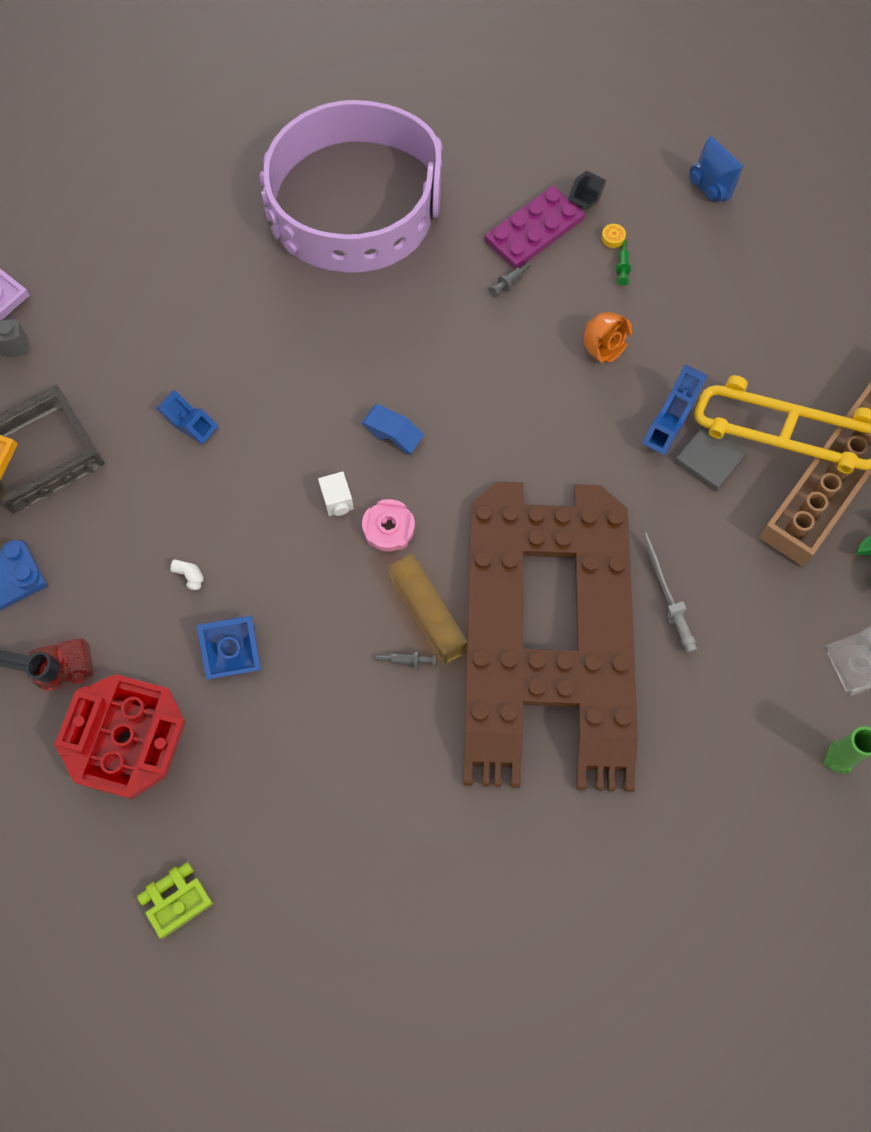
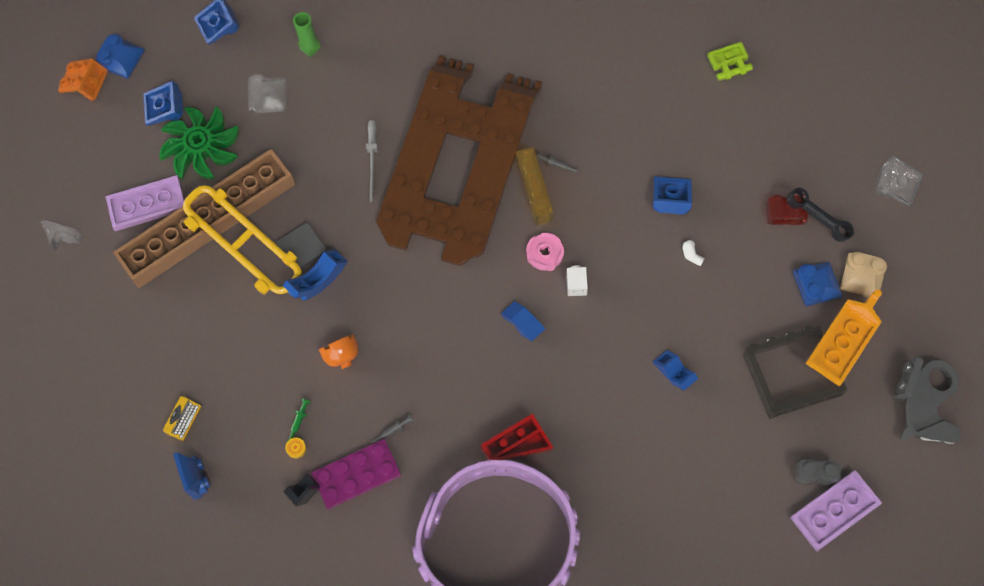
camera: 160 degrees left, 0 degrees up
red piece [54,674,186,800] -> none
none -> slope [163,396,202,442]
none -> red wedge [480,414,554,461]

